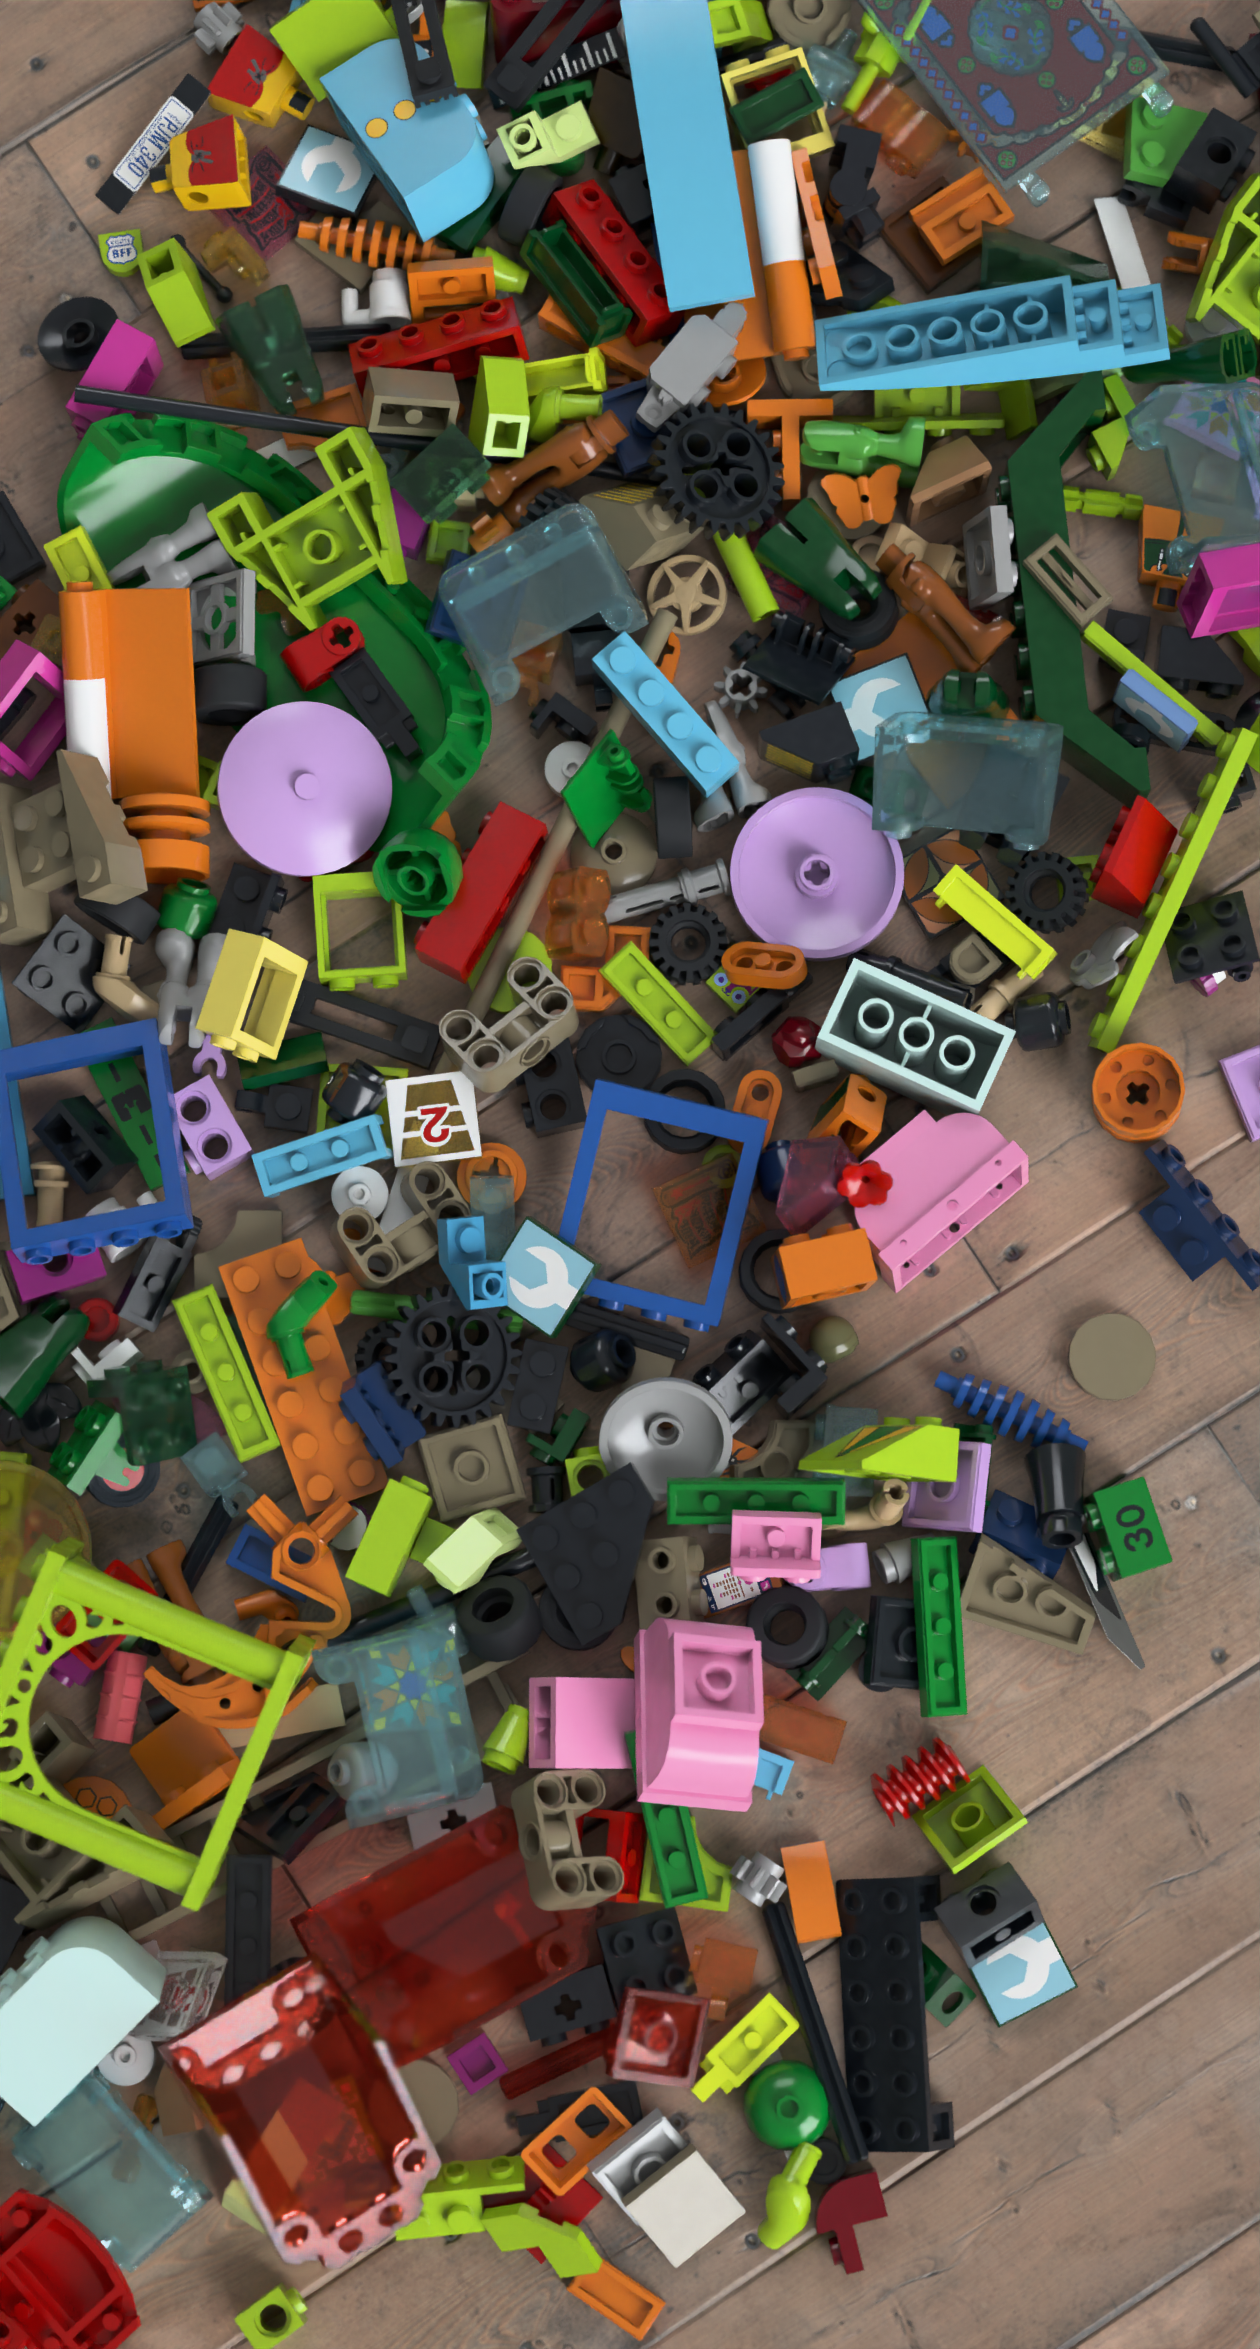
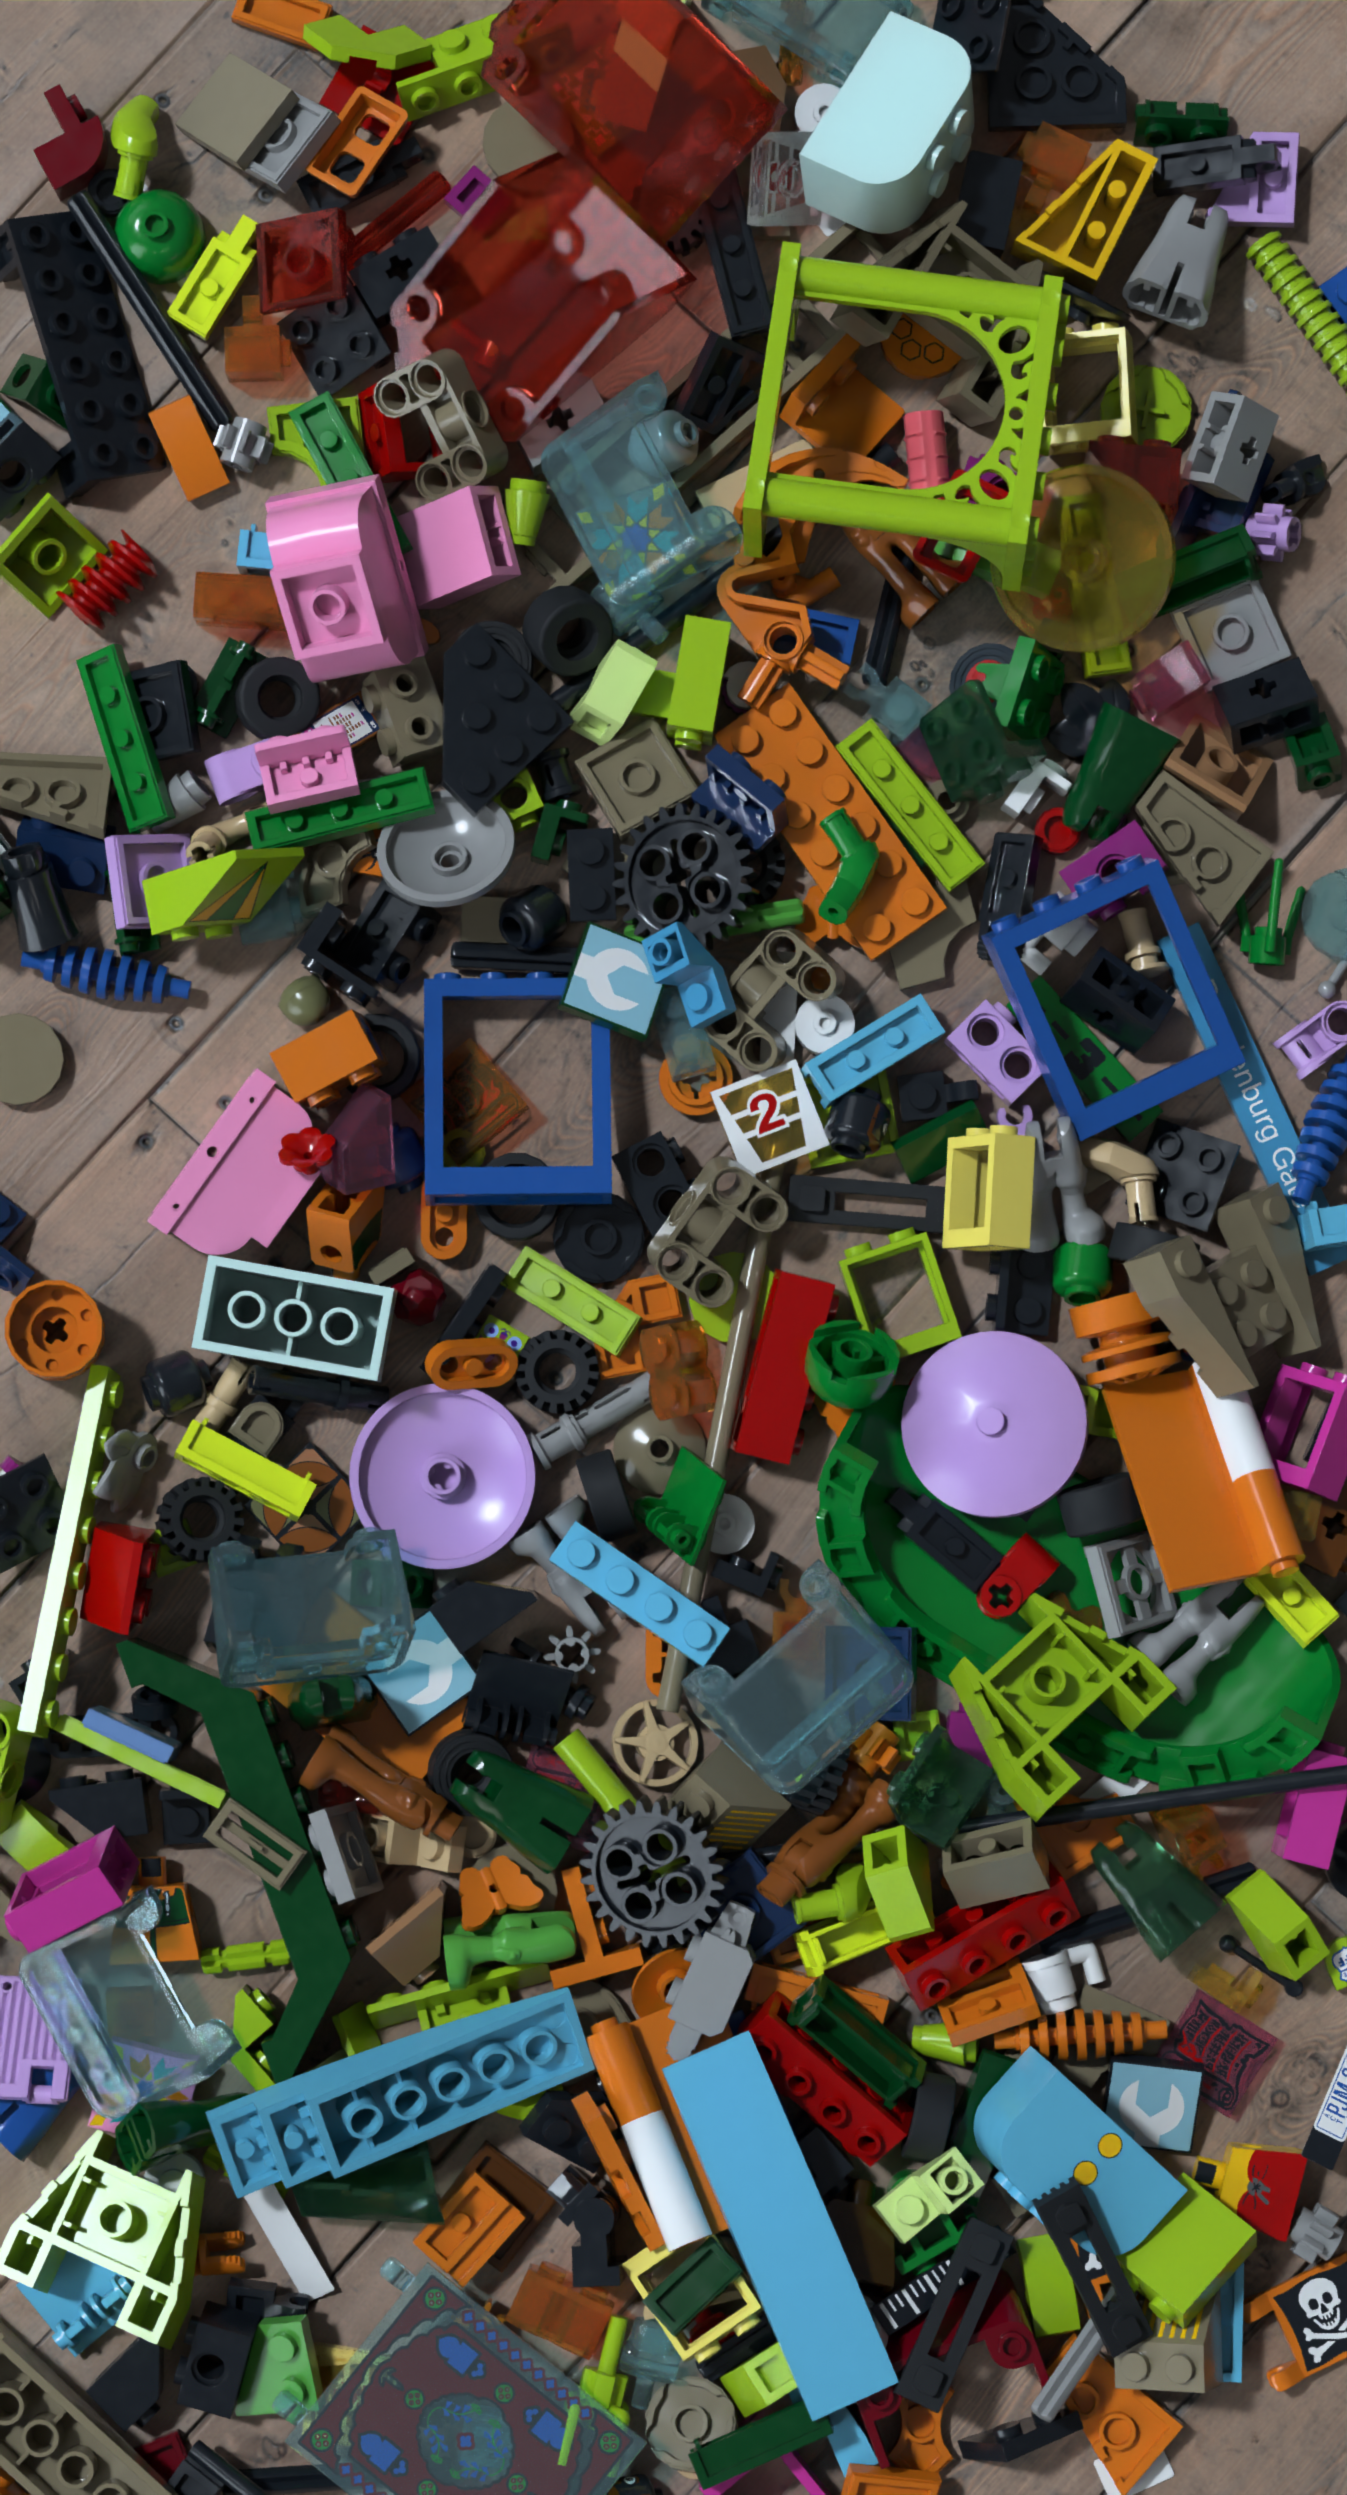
camera: 160 degrees right, 5 degrees up
torso [149,115,251,211] -> none

